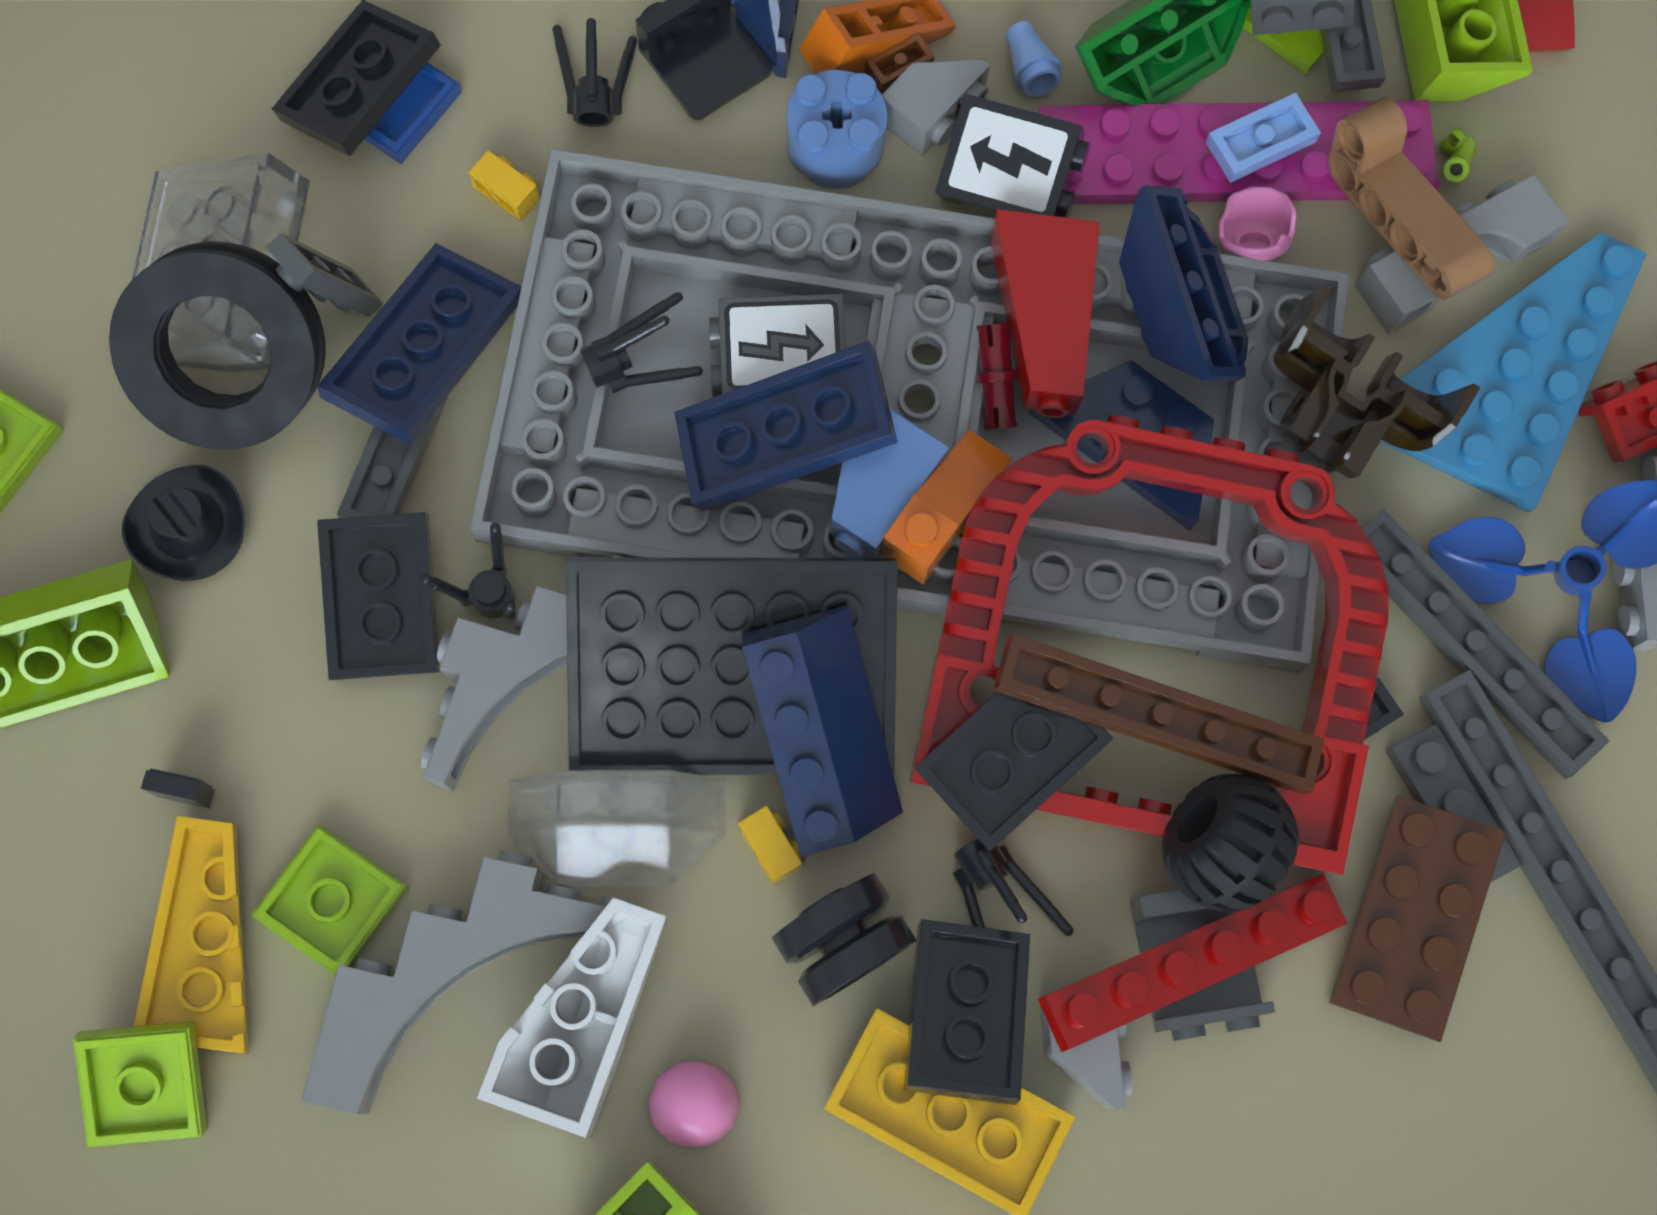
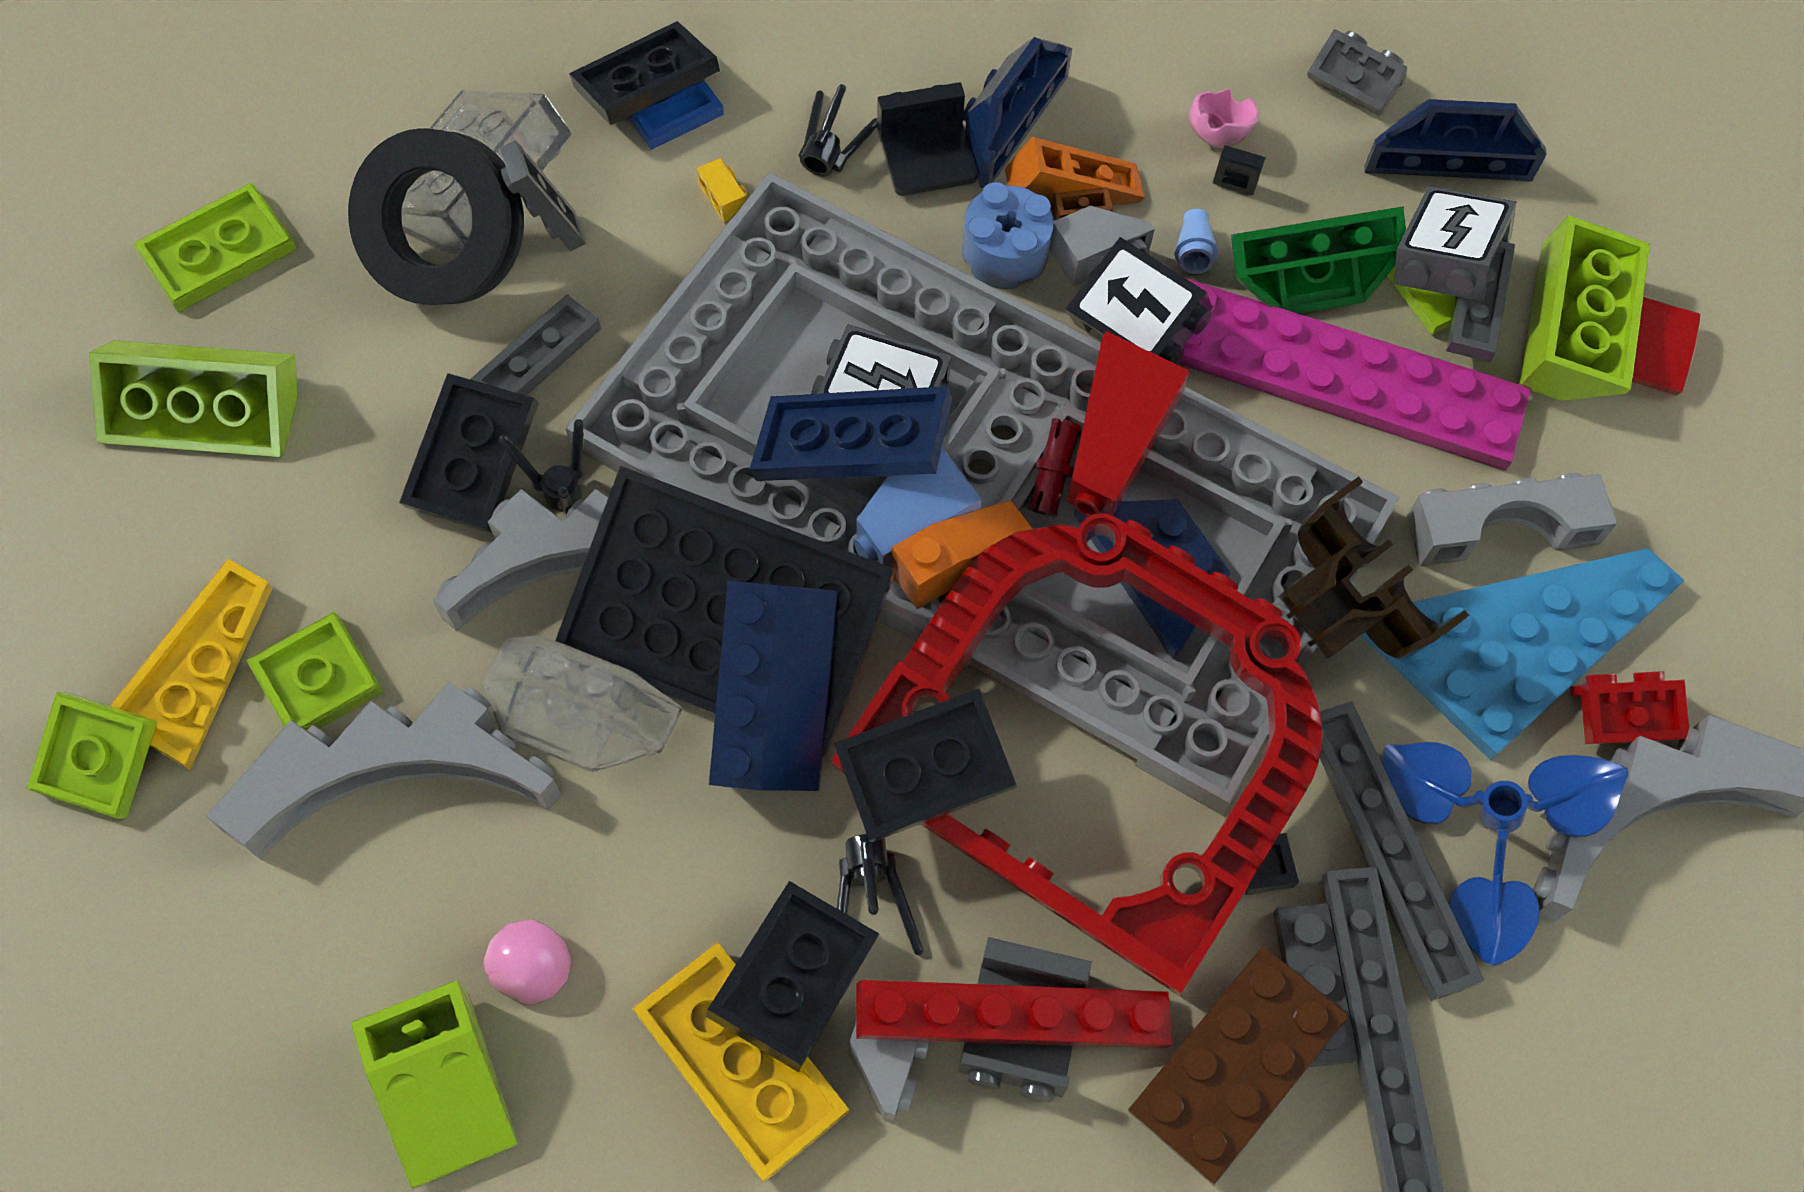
camera: 25 degrees right, 10 degrees down
black hat [122,465,245,581] -> none
black tile [140,768,215,809] -> none
dark blue plate [317,243,522,444] -> none
white wedge [477,898,667,1138] -> none
black plant [580,292,703,393] -> none
yellow piece [738,806,804,885] -> none
black wheel [772,873,917,1007] -> none
reddish brown plate [993,633,1325,795] -> none
dark blue wedge [1119,185,1249,381] -> none
black wheel [1162,774,1299,911] -> none
light blue plate [1205,92,1321,183] -> none
bright pink hair [1218,186,1297,262] -> none
medium nougat beam [1329,97,1494,300] -> none
lime arm [1440,128,1477,182] -> none

